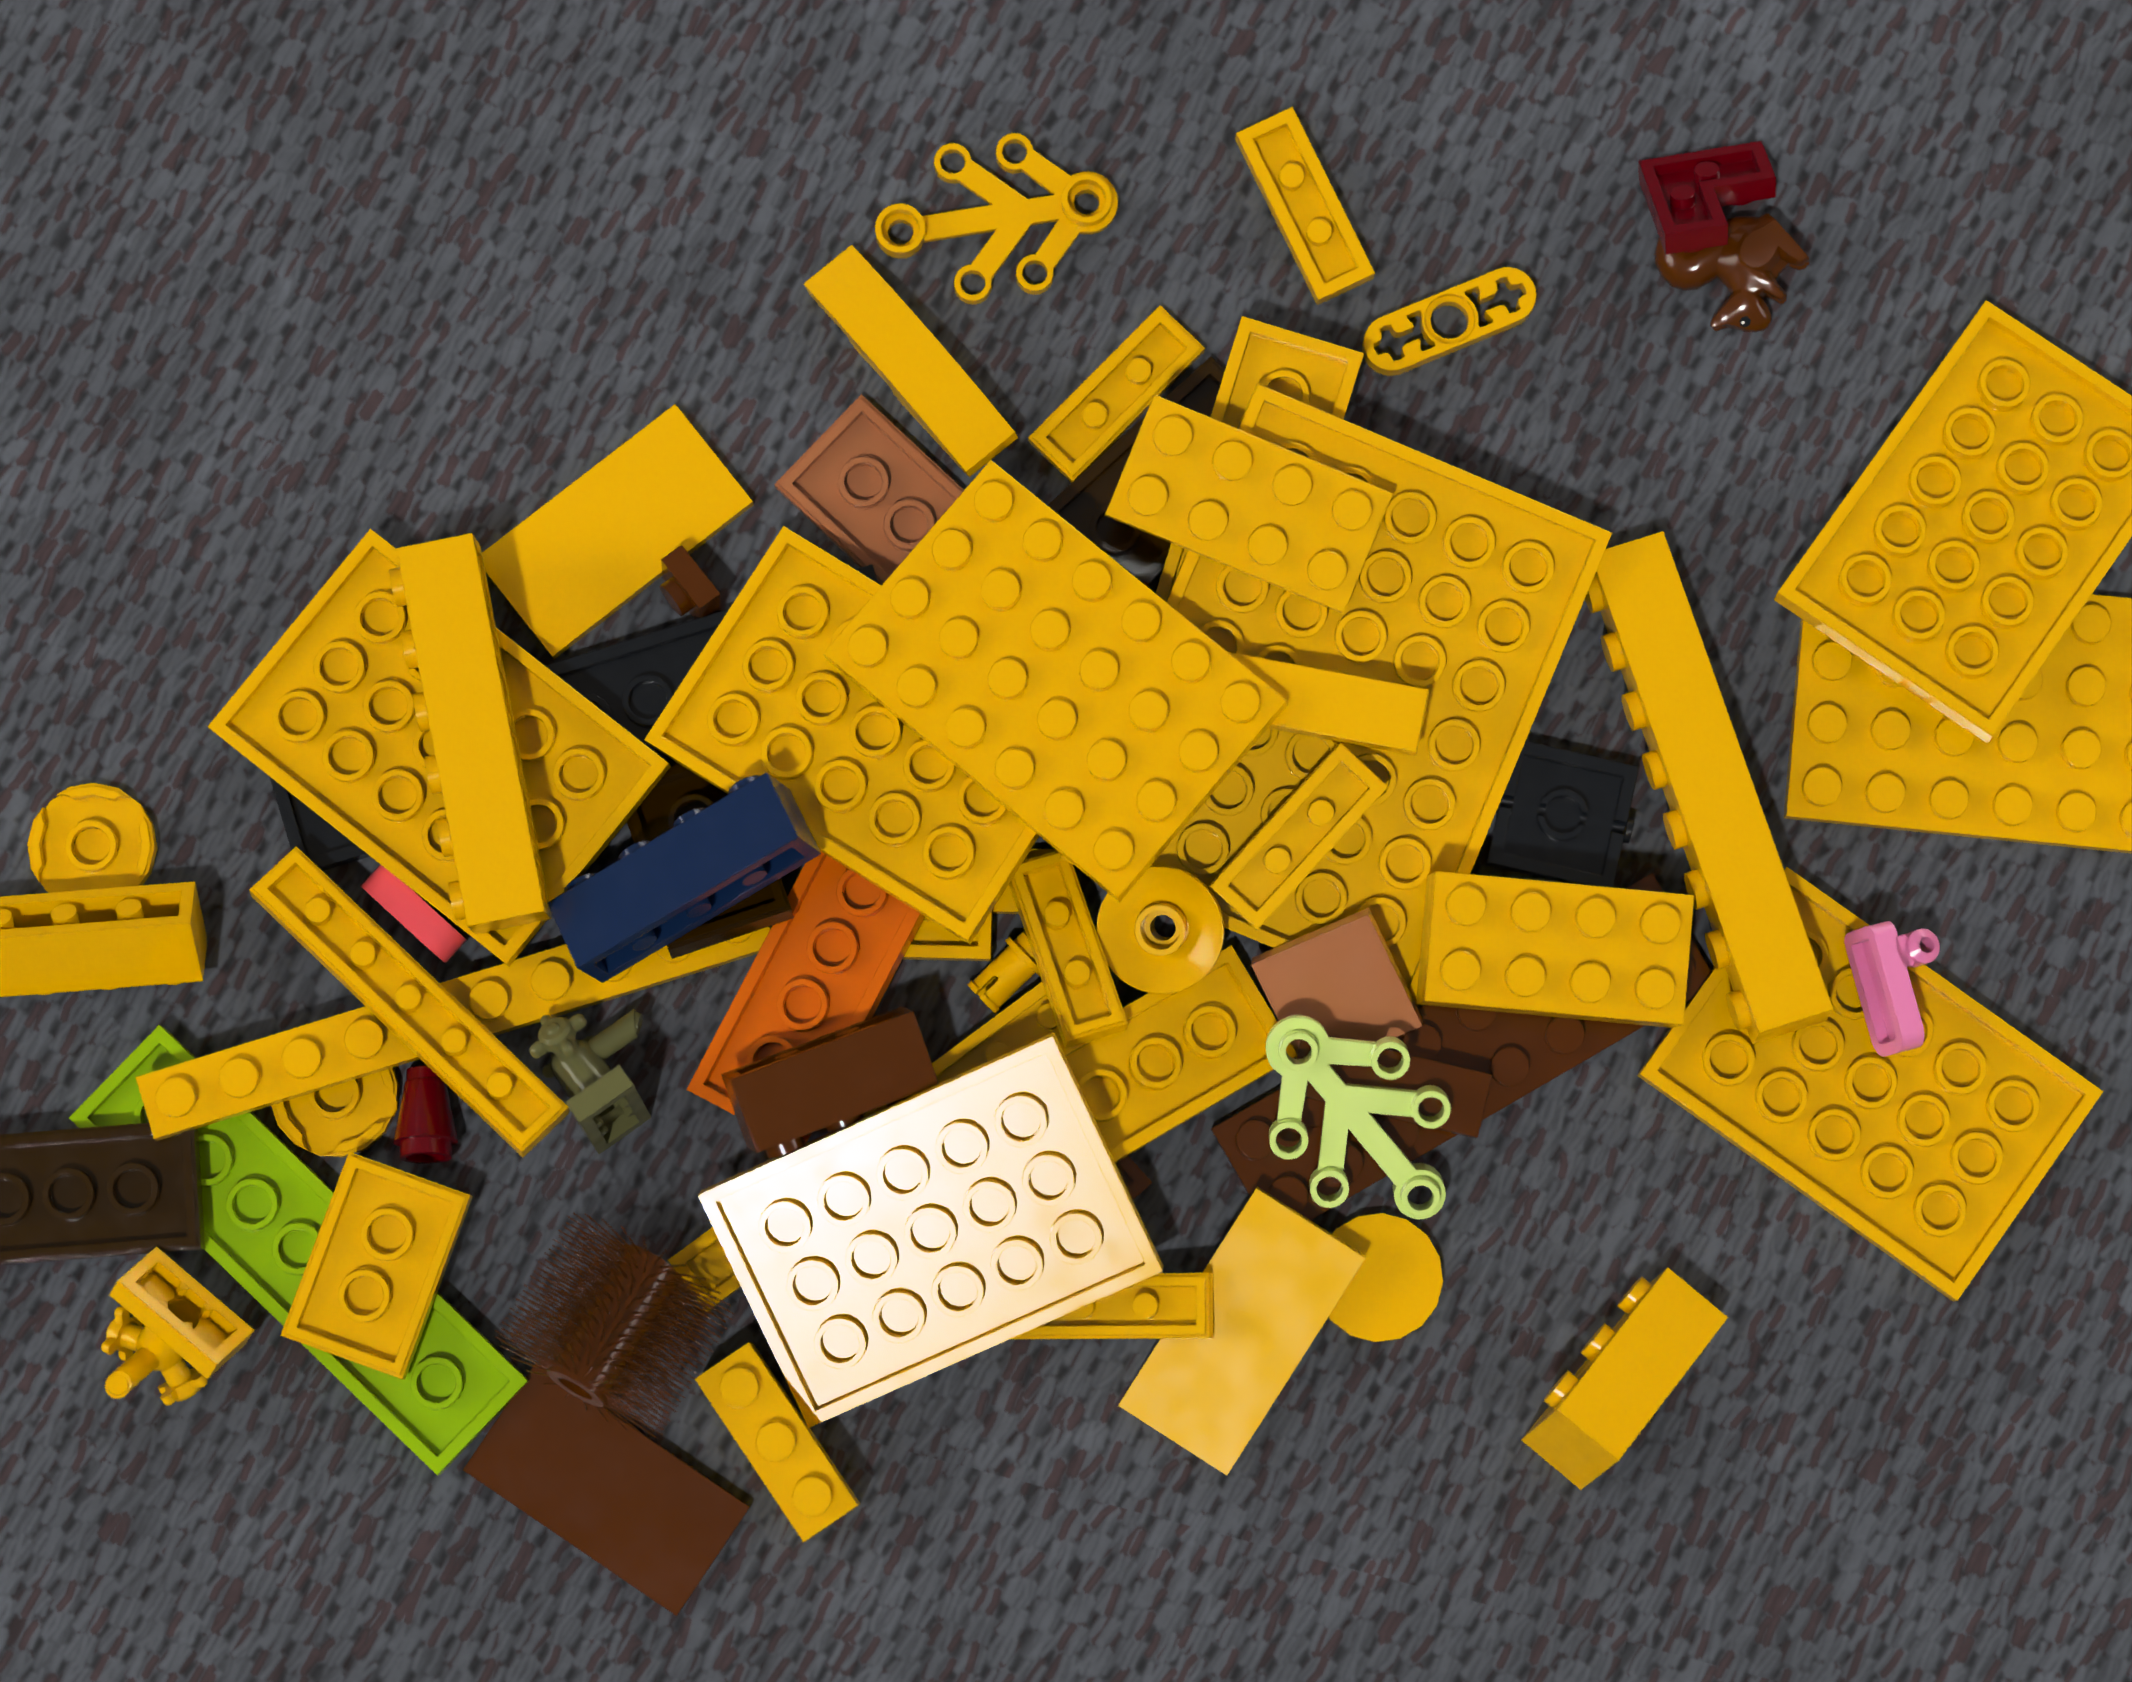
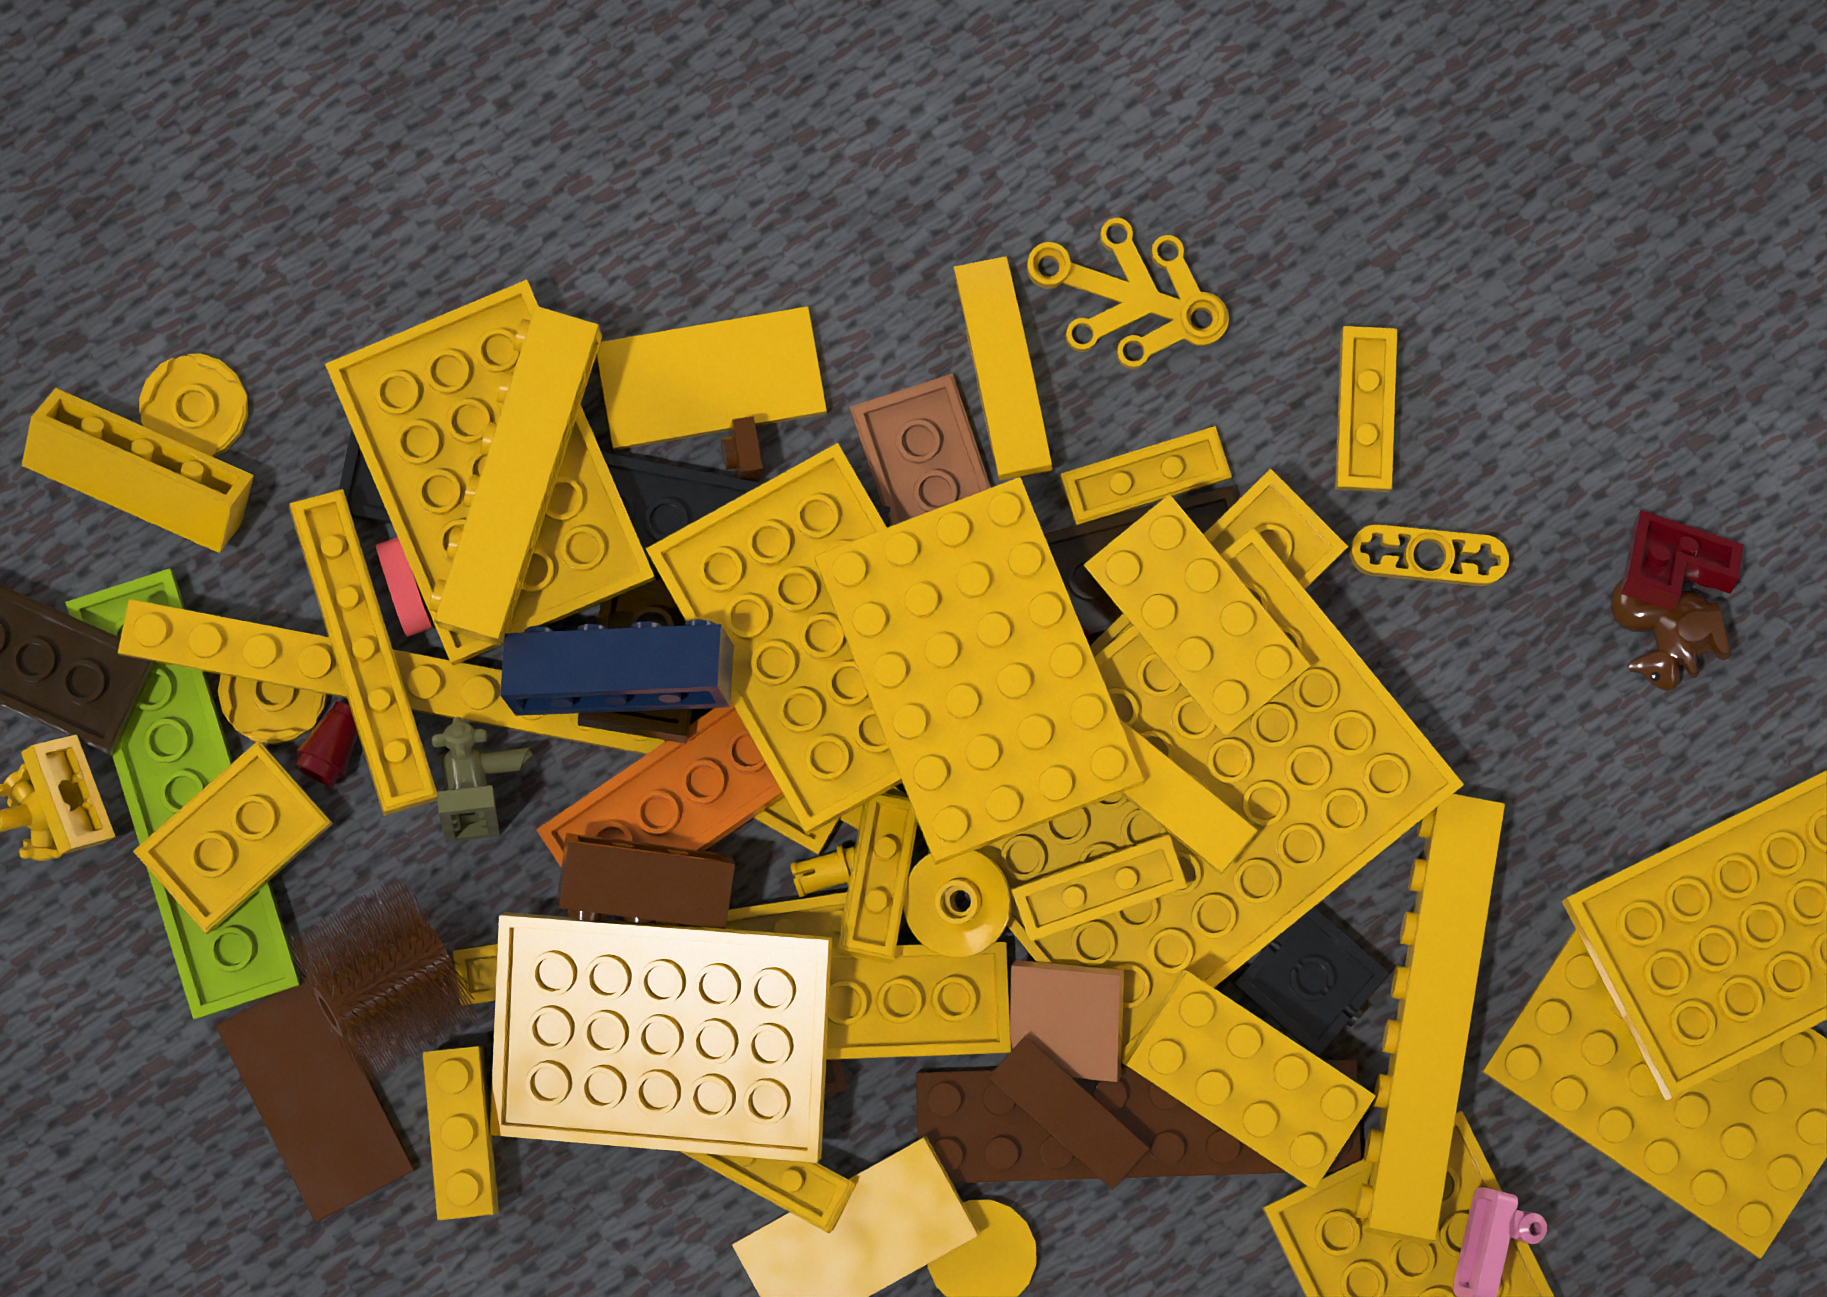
camera: 25 degrees right, 0 degrees up
yellowish green plant [1265,1015,1451,1219] -> none

